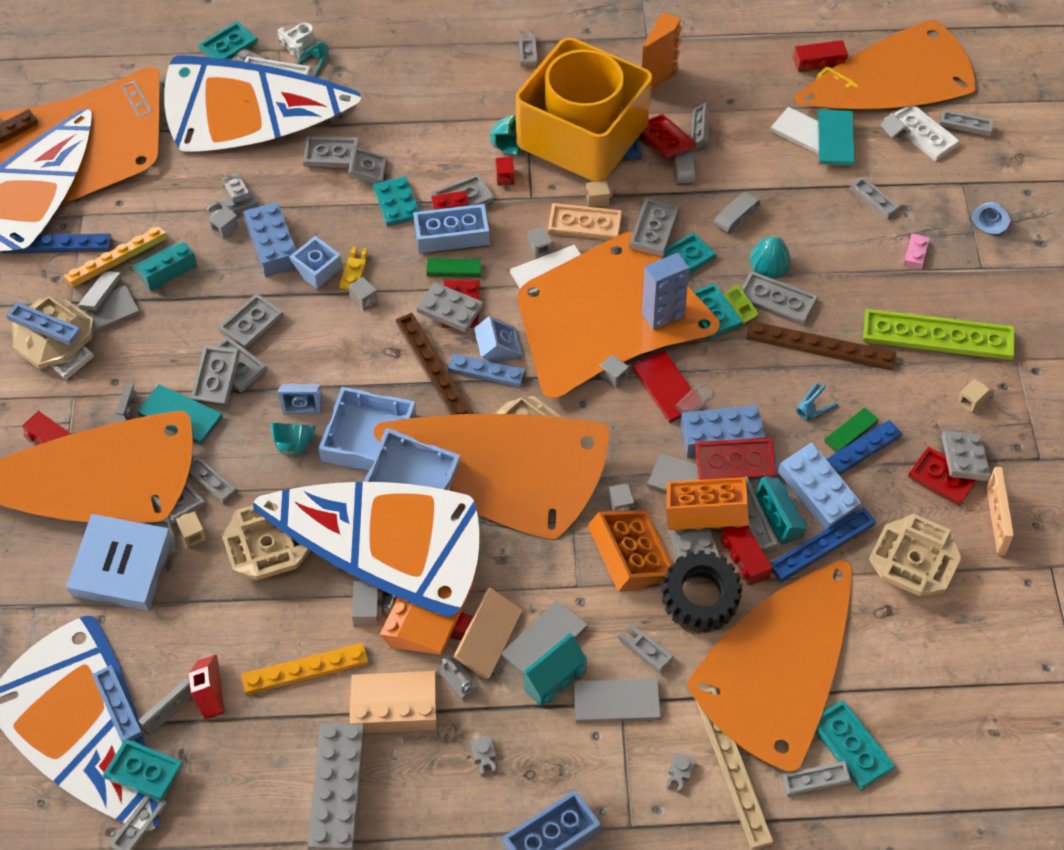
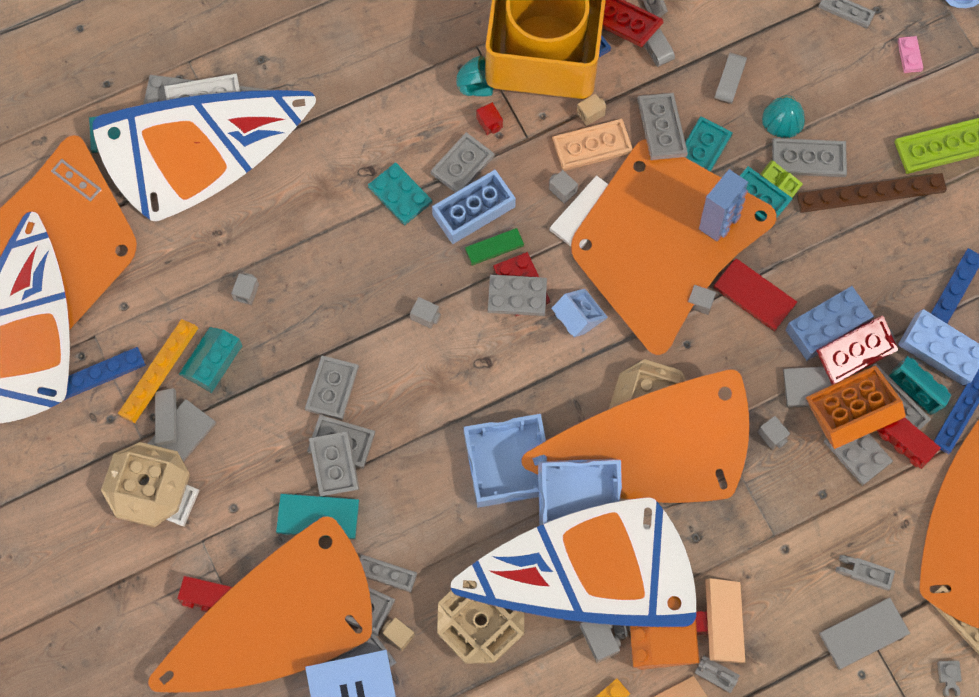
camera: 25 degrees left, 15 degrees up
medium blue plate [6,302,81,346] -> none
light grey hinge [113,382,137,423] -> none
teal plate [198,21,258,59] -> none
light grey hinge [207,190,259,217] -> none
light grey hinge [222,172,250,203] -> none
medium blue brick [243,202,296,277] -> none
teal hair [270,422,316,457] -> none
white pin [278,23,314,59] -> none
light blue slope [278,383,322,414] -> none
light blue slope [290,236,343,289] -> none
teal plant [297,41,329,76] -> none
light grey plate [303,136,359,168] -> none
yellow hinge [340,246,368,290] -> none
light grey tile [348,147,387,184] -> none
reddish brown plate [396,313,474,415] -> none
red plate [431,190,469,210] -> none
medium blue plate [448,353,525,388] -> none
light grey tile [501,600,587,676] -> none
teal slope [524,633,587,706] -> none
orange slope [588,510,672,592] -> none
black tyre [662,550,742,633] -> none
clear tile [676,382,715,413] -> none
dark azure plant [796,383,838,420] -> none
green tile [824,407,879,453] -> none

